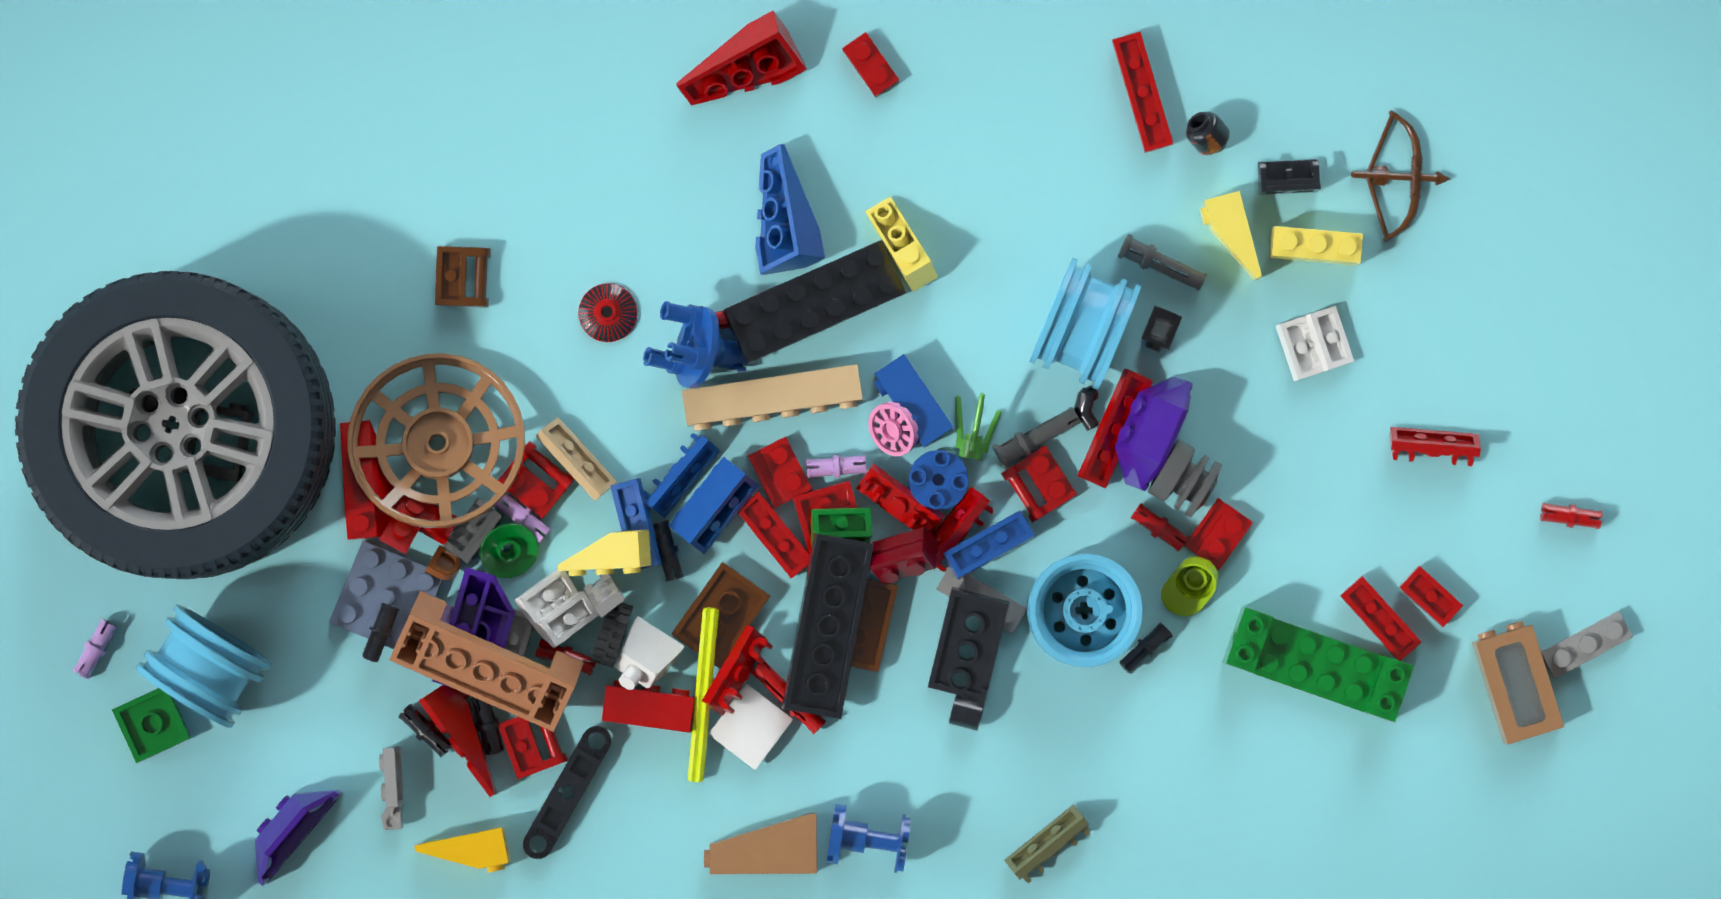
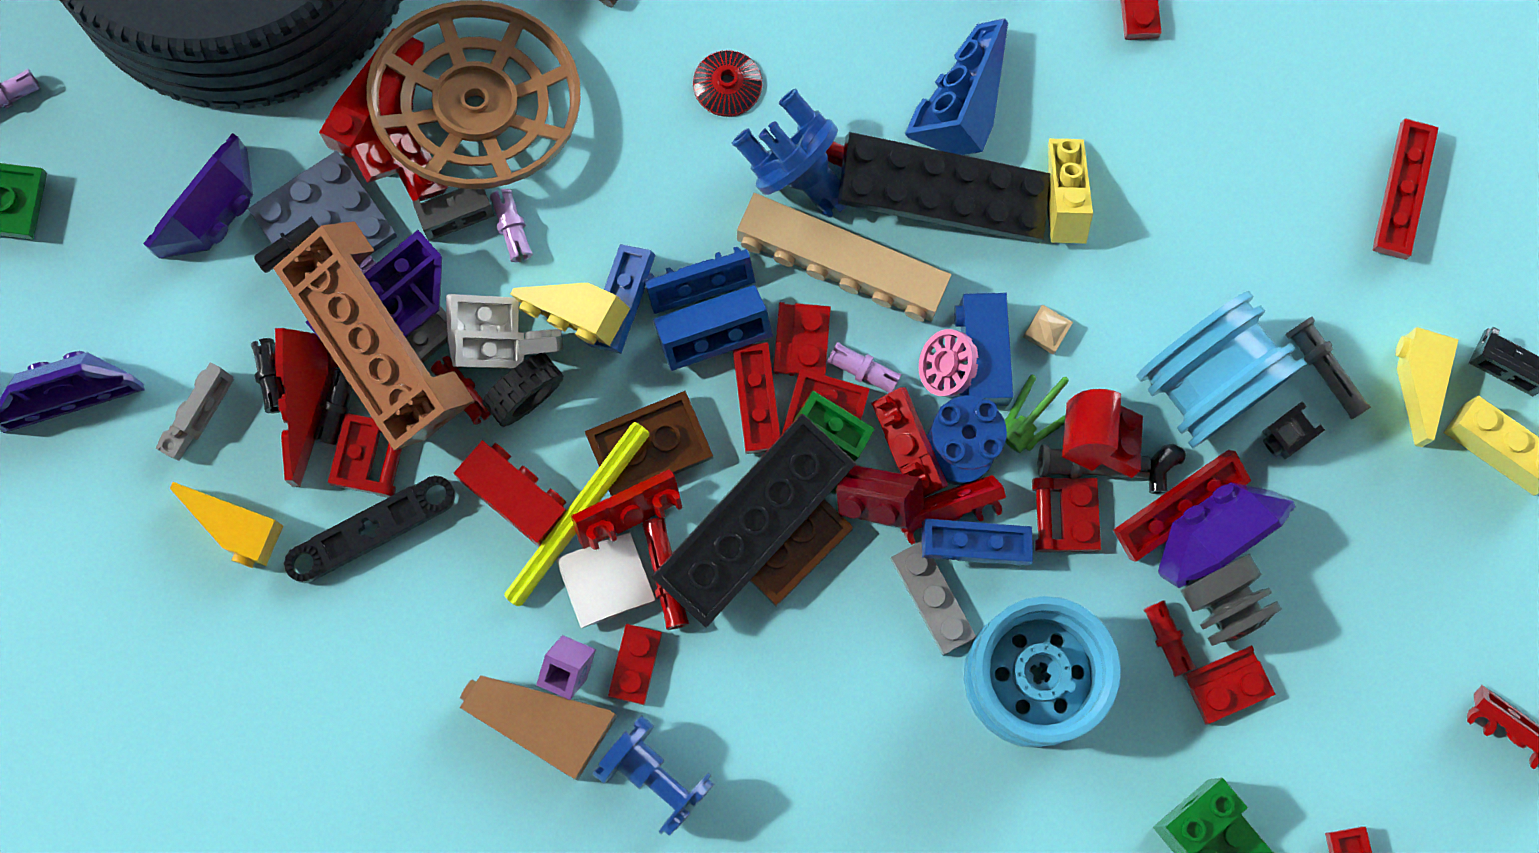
camera: 25 degrees right, 10 degrees down
medium azure wheel [135,604,272,728] -> none
dark orange tile [425,545,461,580] -> none
green dish [480,523,538,578] -> none
red plate [498,441,575,519] -> none
tan plate [536,417,617,501] -> none
white torso [614,616,685,690] -> none
black pin [653,520,684,582] -> none
black hinge [928,587,1010,731] -> none
black axle [1120,622,1173,674] -> none
lime cap [1161,556,1219,616] -> none
black head [1186,111,1230,155] -> none
white slope [1276,306,1355,381] -> none
none -> dark purple wedge [143,133,253,258]
none -> medium lavender brick [536,635,596,700]
none -> red plate [608,624,662,706]
none -> tan tile [1023,305,1073,355]
none -> red brick [1062,389,1143,478]

